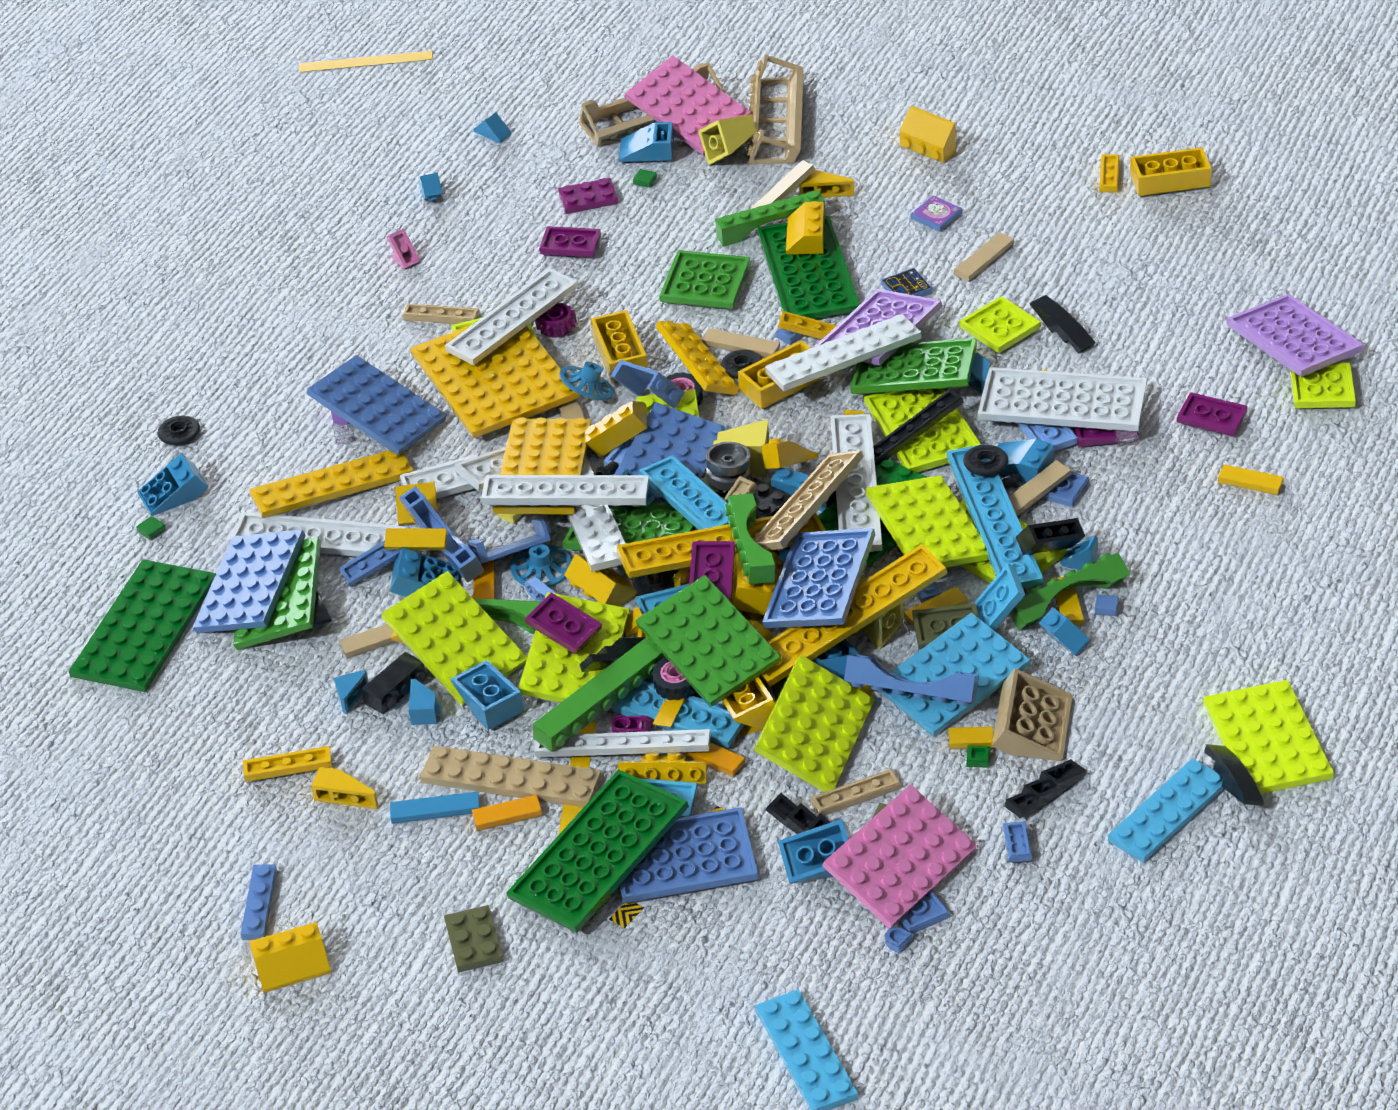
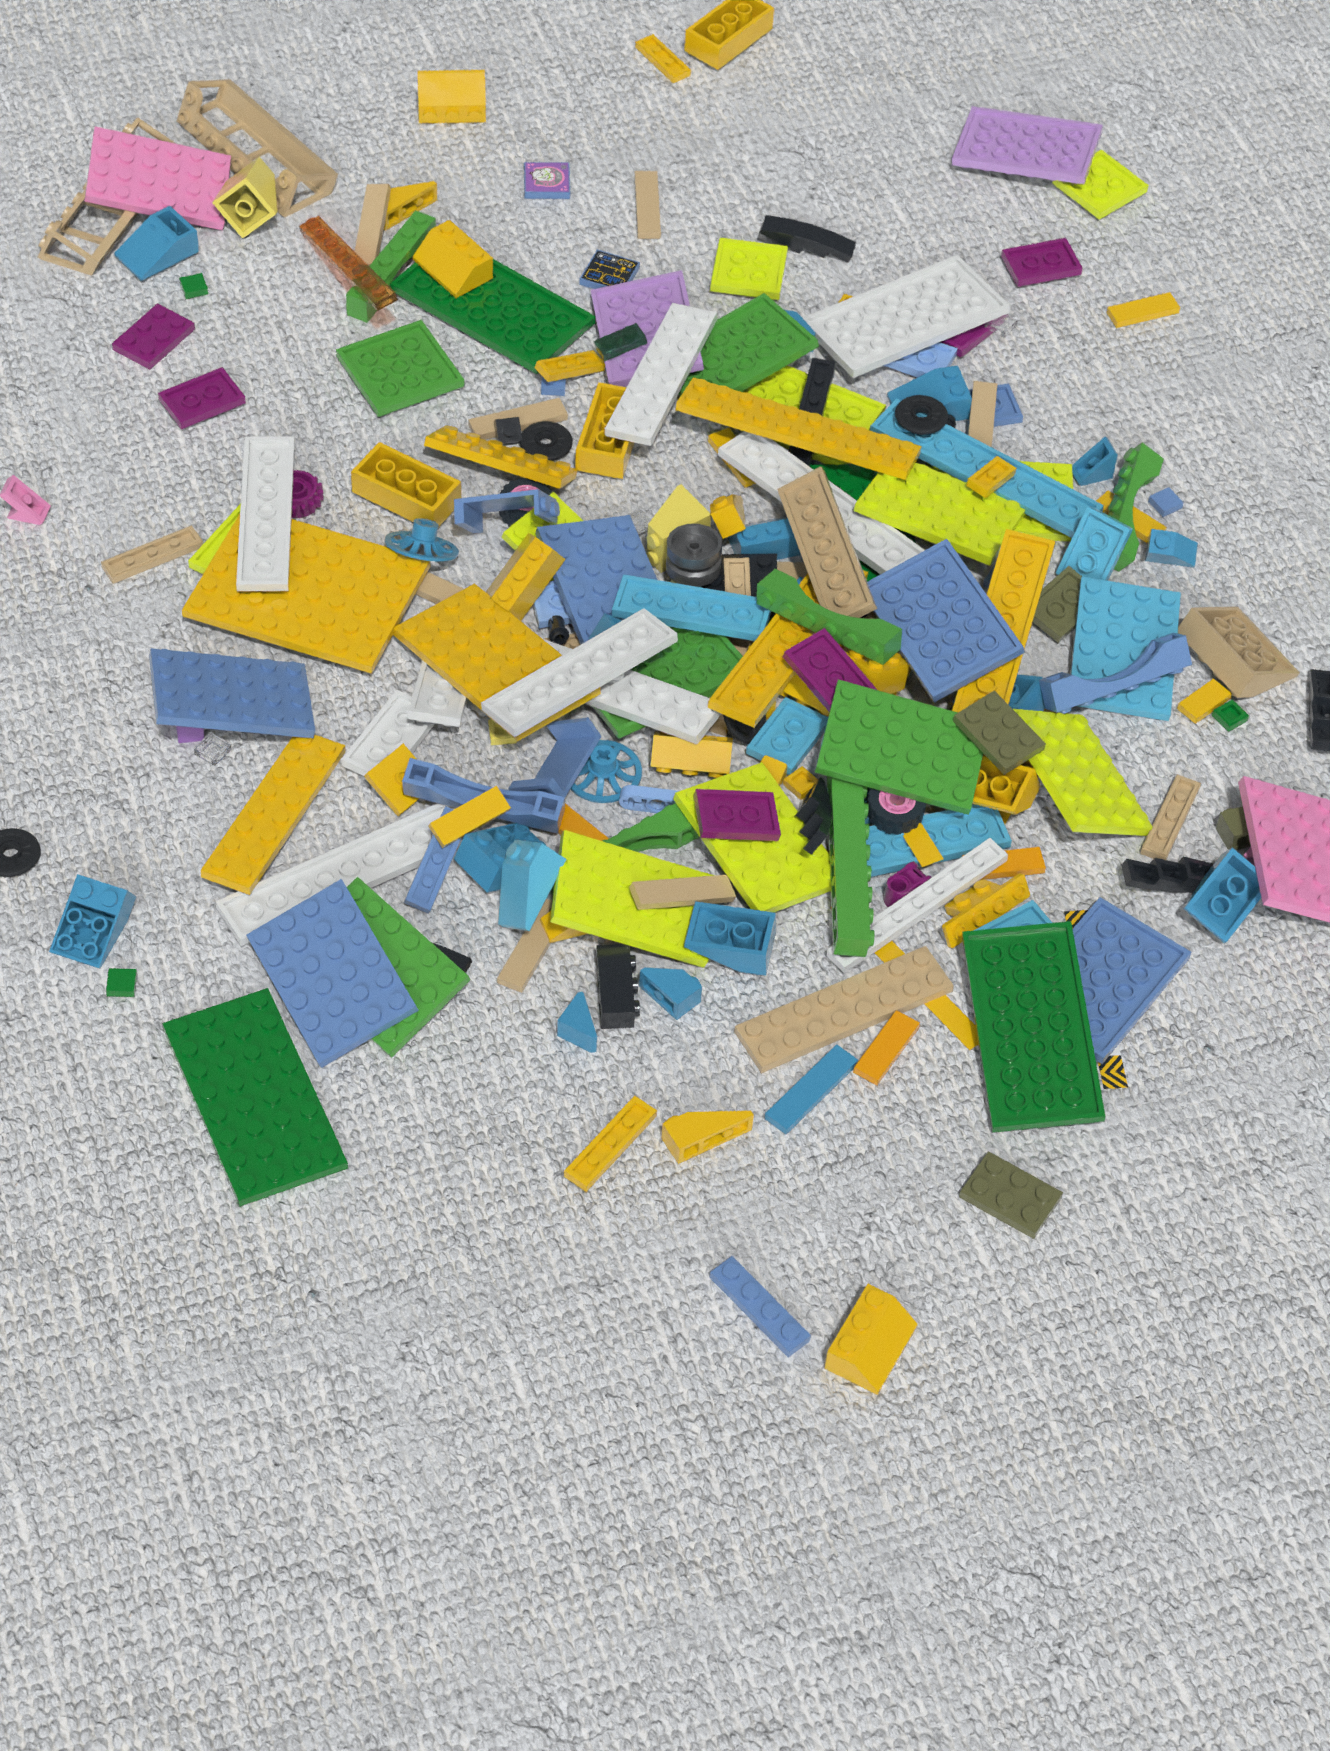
camera: 50 degrees left, 10 degrees up
black brick [1016,518,1085,555] -> none
none -> clear orange plate [299,216,398,311]
none -> black plate [494,417,522,445]
none -> medium azure slope [498,840,566,931]
none -> clear green plate [594,323,647,362]
none -> tan tile [629,875,736,910]
none -> yellow plate [676,377,922,480]
none -> olive plate [953,690,1046,775]
none -> yellow plate [966,456,1017,498]

